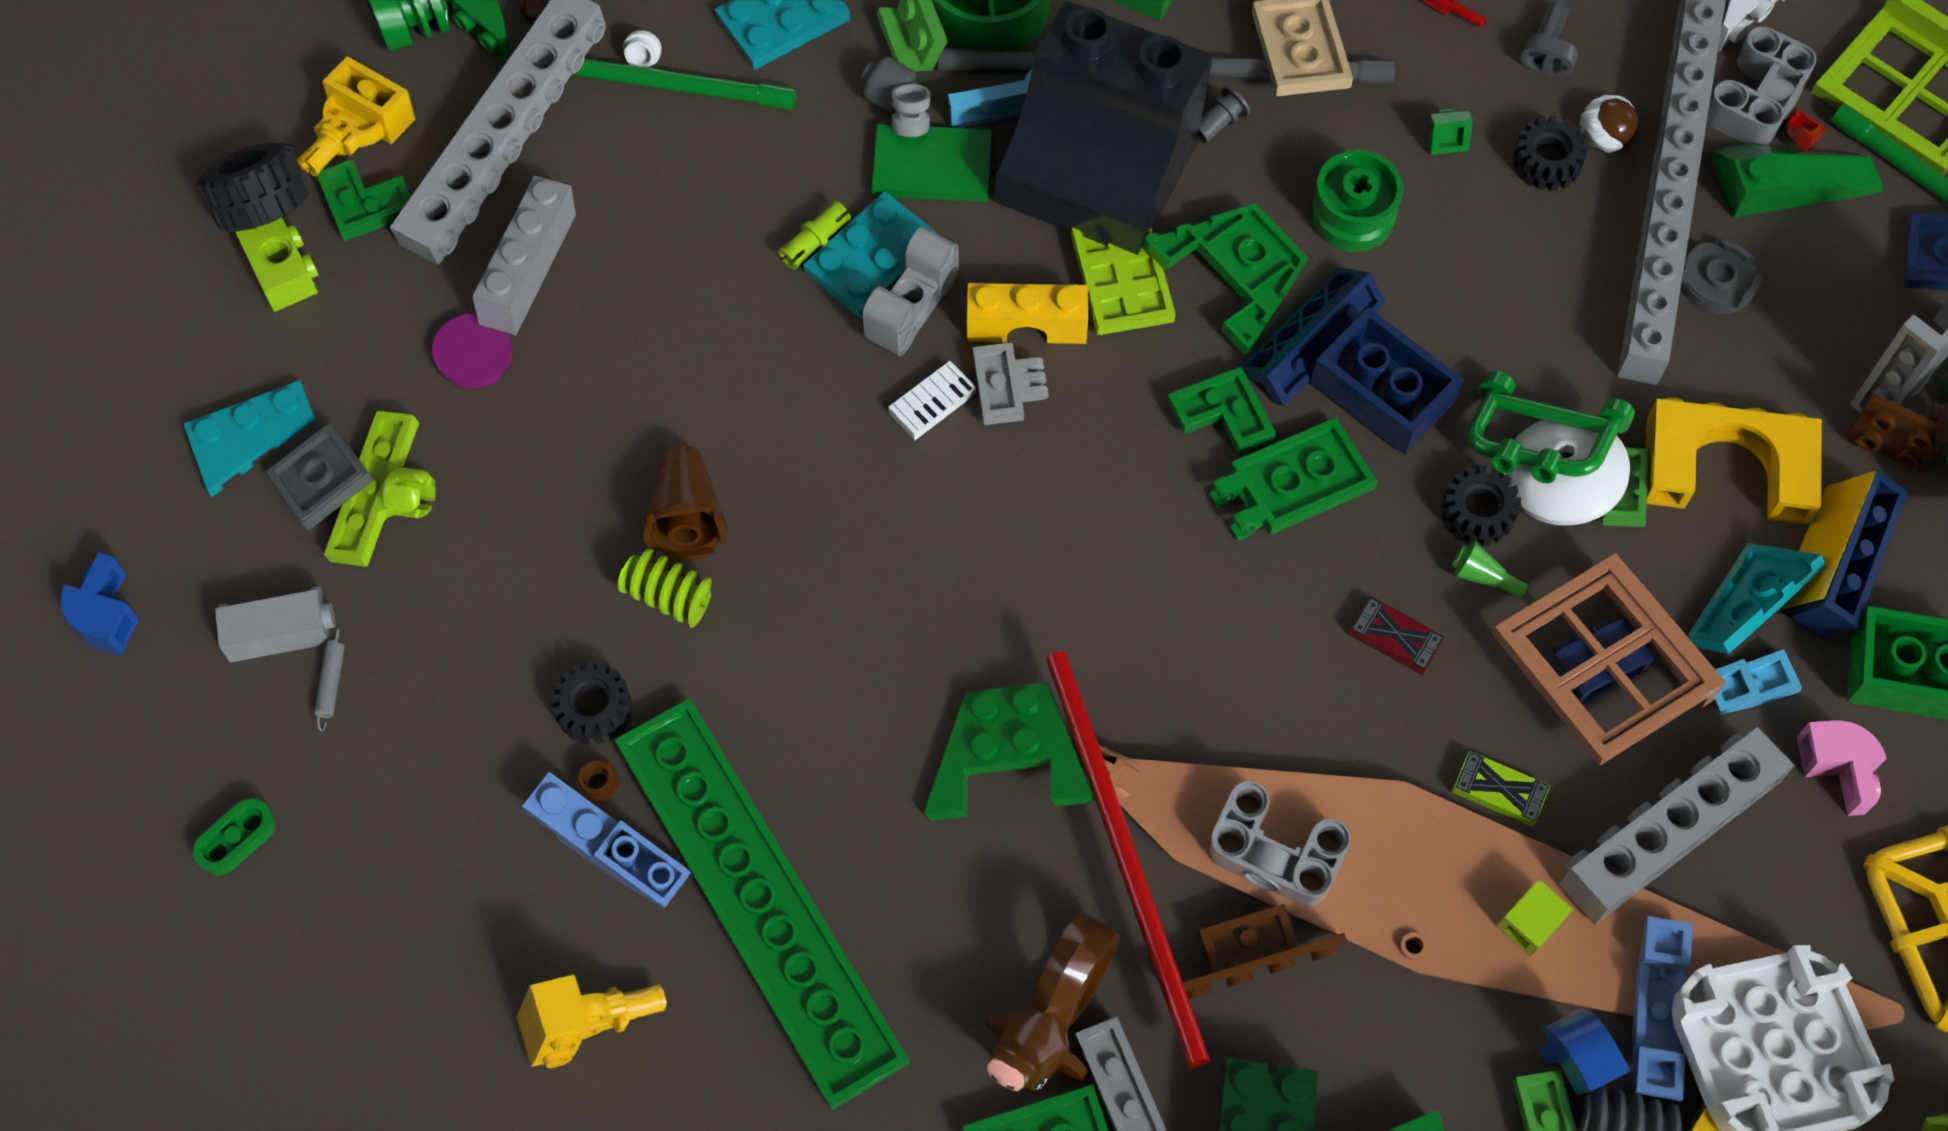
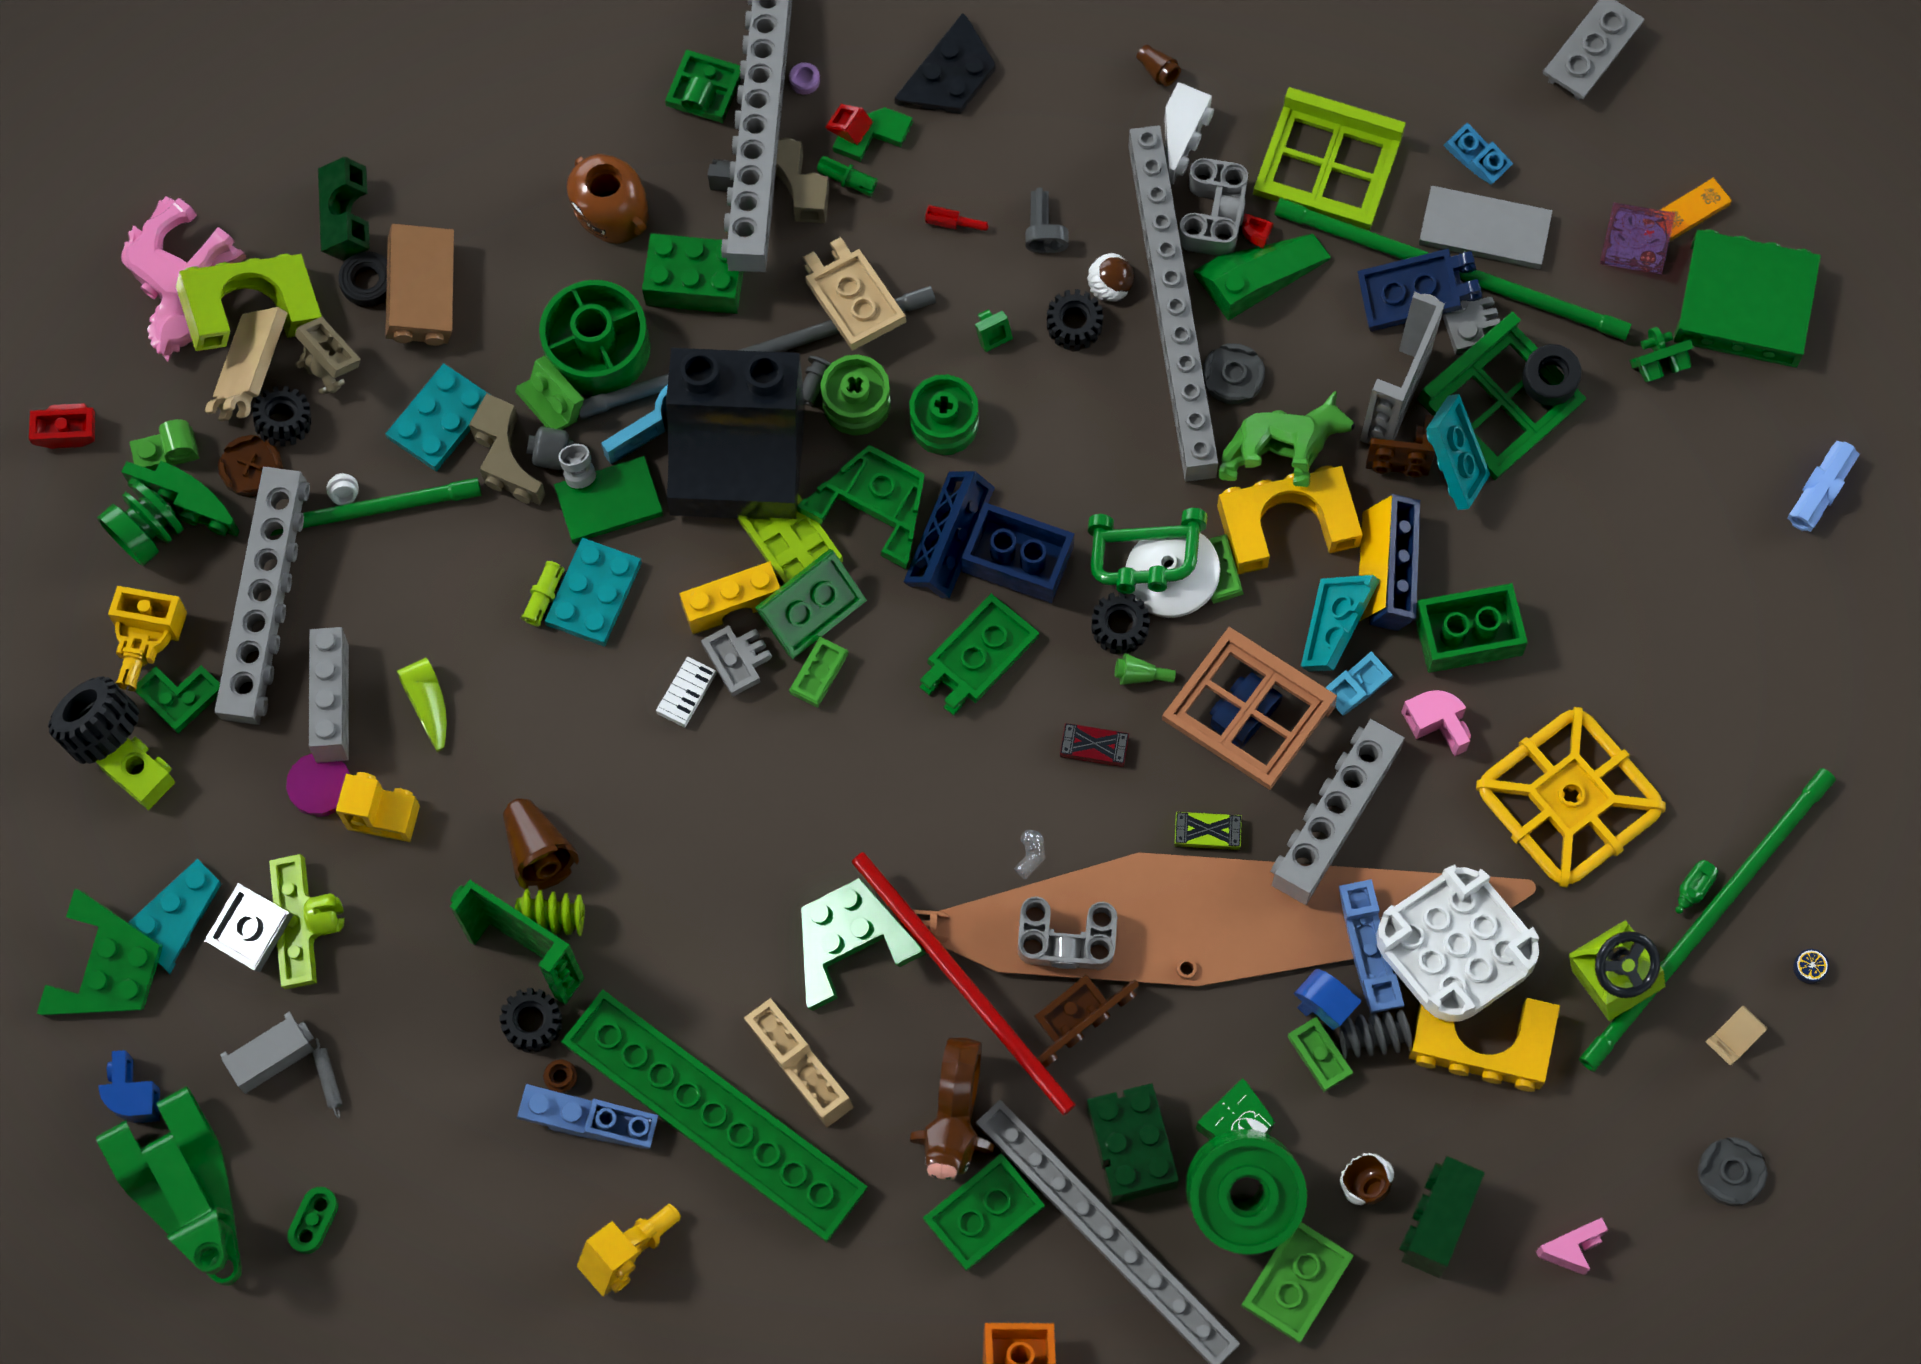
camera: 20 degrees left, 5 degrees up
light grey beam [863,226,959,356] -> none
green plate [1167,367,1276,454] -> none
lime panel [1496,881,1574,957] -> none
none -> green wing [37,889,163,1015]
none -> green piece [96,1086,242,1286]
none -> yellow brick [336,772,420,842]
none -> lime piece [397,657,447,752]
none -> green panel [450,879,585,1005]
none -> dark tan arch [469,393,546,505]
none -> tan slope [744,998,854,1128]
none -> green tile [755,549,867,659]
none -> bright green plate [789,637,849,708]
none -> bright green wheel [820,354,891,436]
none -> clear arm [1014,829,1045,879]
none -> bright green animal [1219,391,1355,487]

